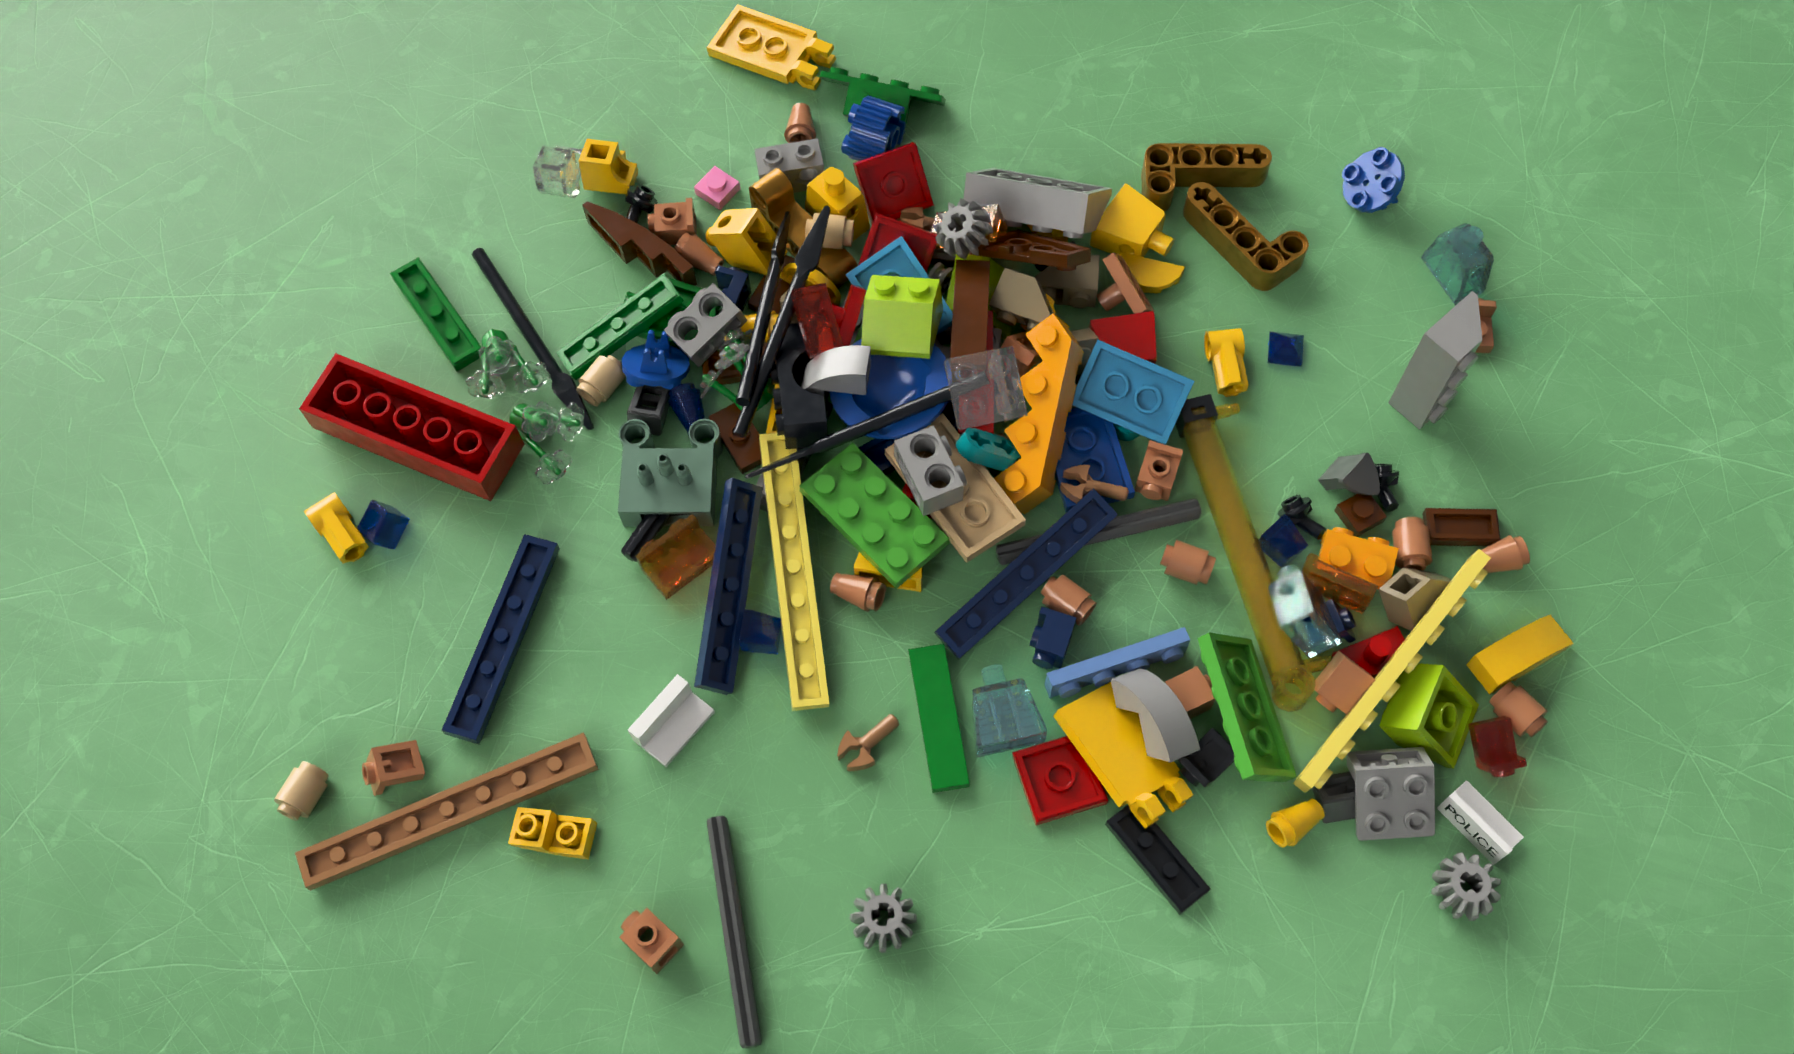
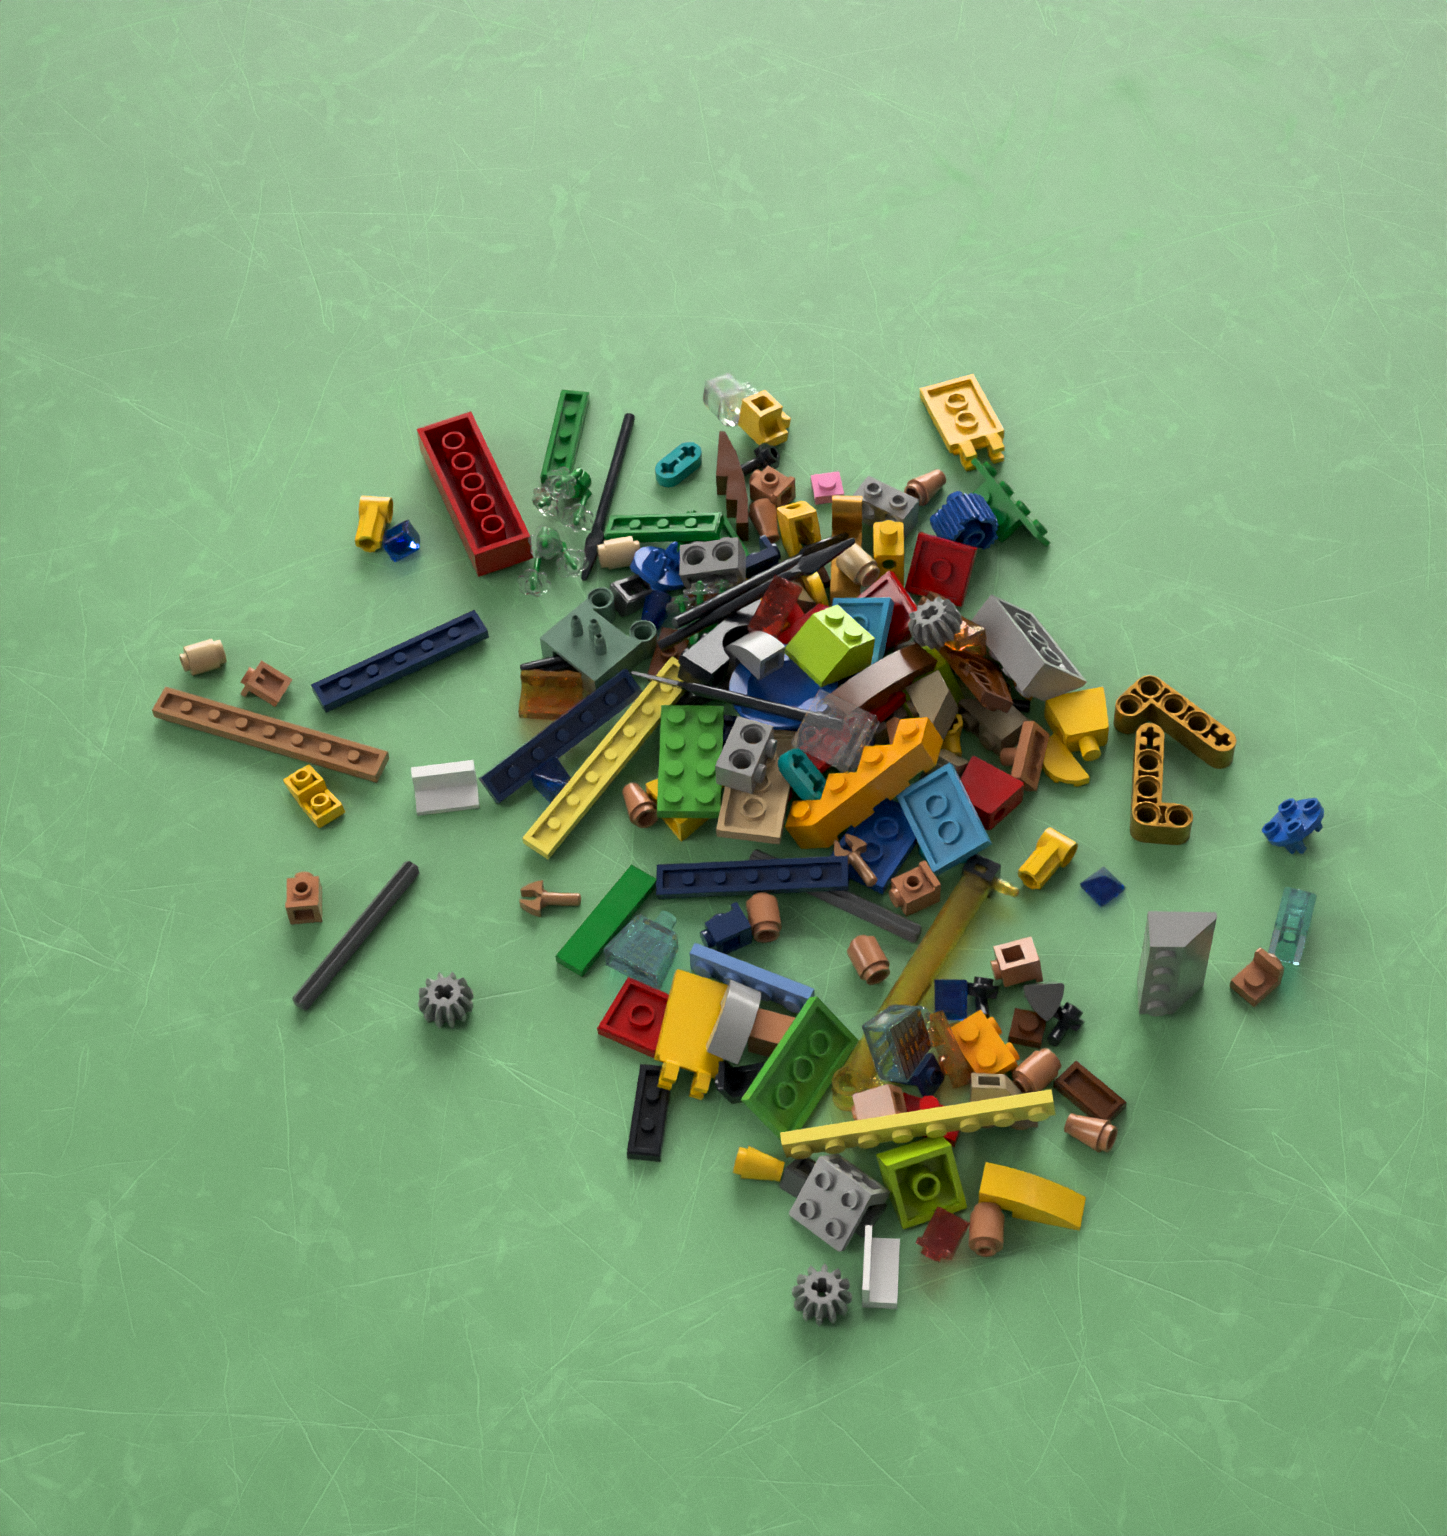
camera: 45 degrees right, 10 degrees down
none -> teal beam [655,442,702,488]
none -> nougat brick [990,936,1043,987]

